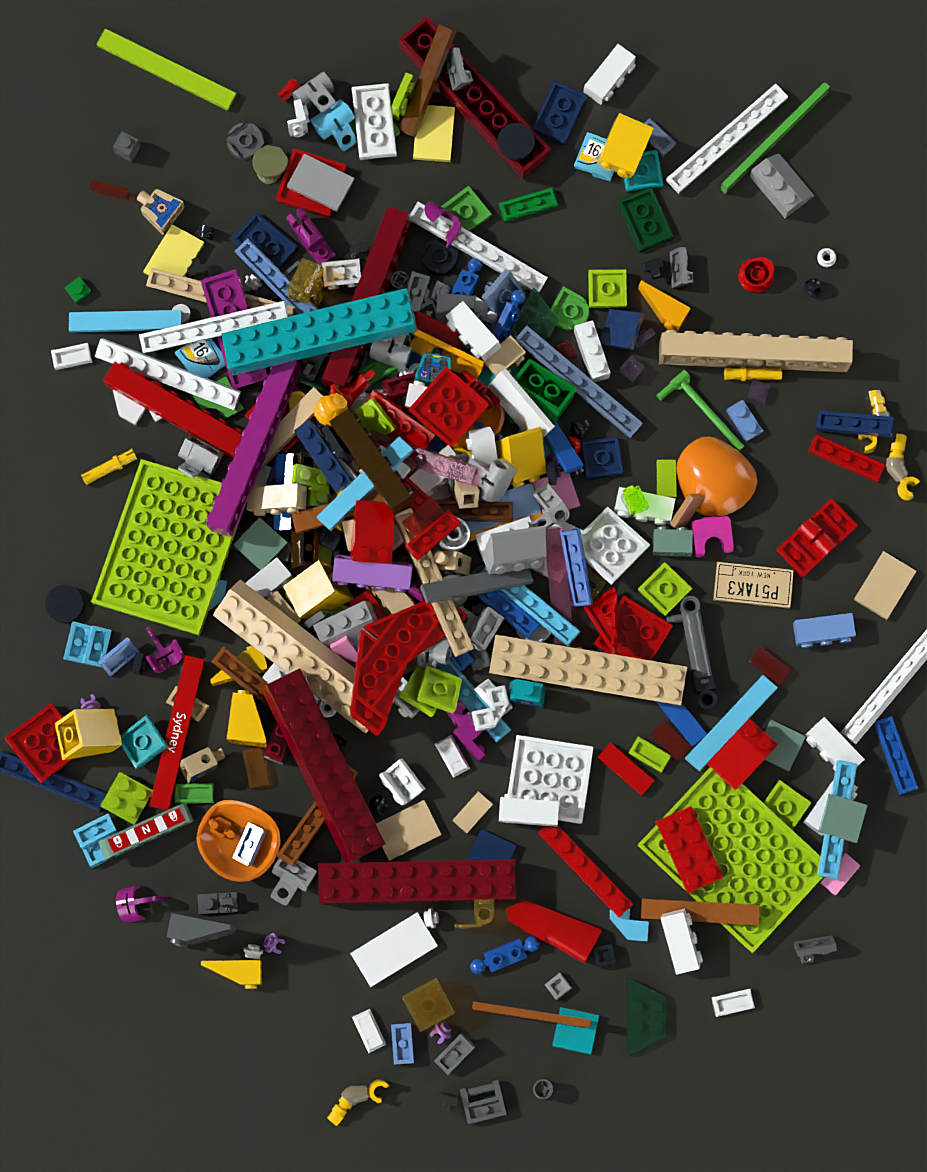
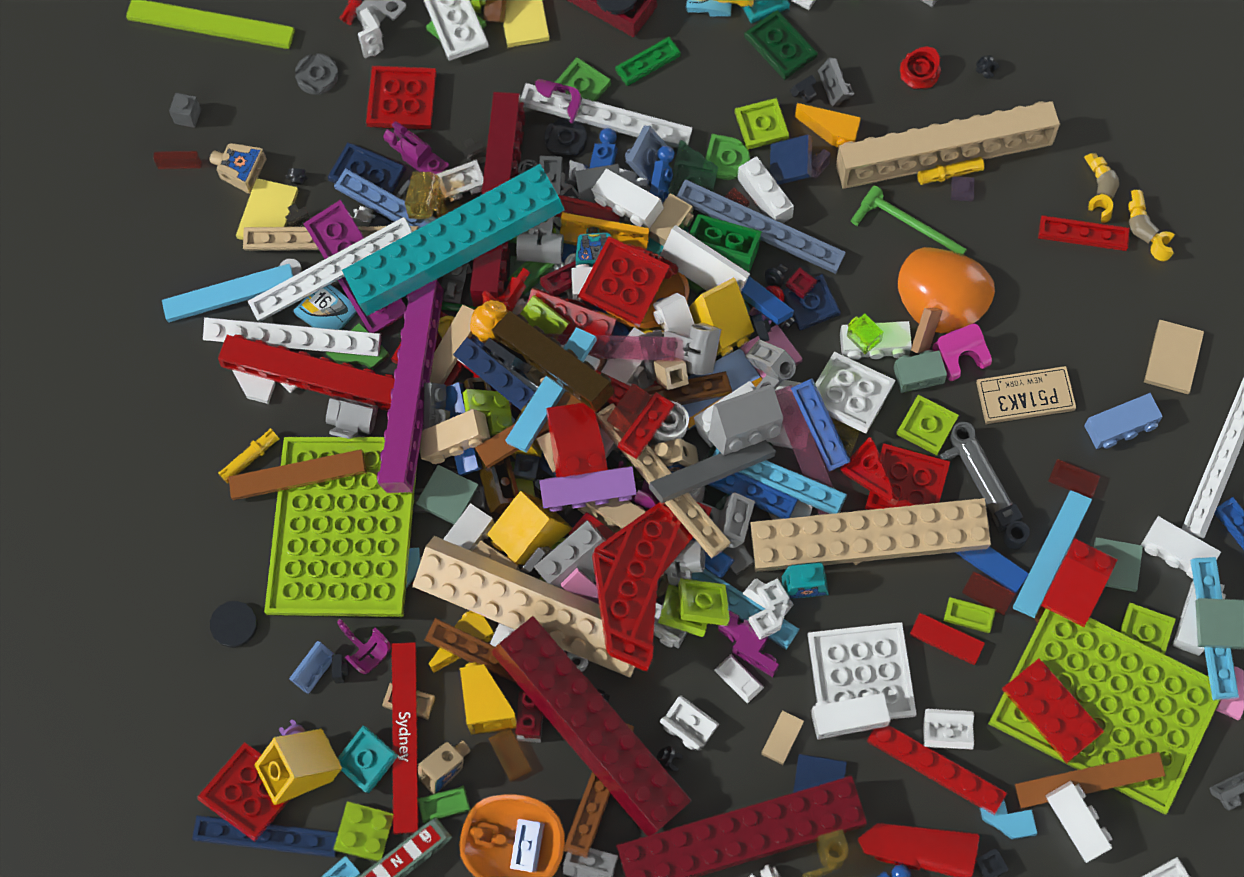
camera: 10 degrees left, 10 degrees down
white tile [51,343,92,370] -> none
medium azure slope [63,621,112,668] -> none
green plate [65,277,92,304] -> none
olive hat [252,145,288,184] -> none
light grey tile [287,154,354,212] -> none
medium azure piece [310,99,357,151] -> none
tan tile [376,800,441,861] -> none
clear purple plate [618,356,645,383] -> none
lime tile [656,460,676,498] -> none
medium blue plate [726,400,763,442] -> none
red plate [776,498,858,578] -> none
dark blue plate [816,410,895,437] -> none
white plate [817,248,836,267] -> none
none -> dark orange tile [229,449,366,500]
none -> dark grey hinge [423,382,451,429]
none -> dark red tile [786,268,817,299]
none -> white bracket [923,709,974,749]

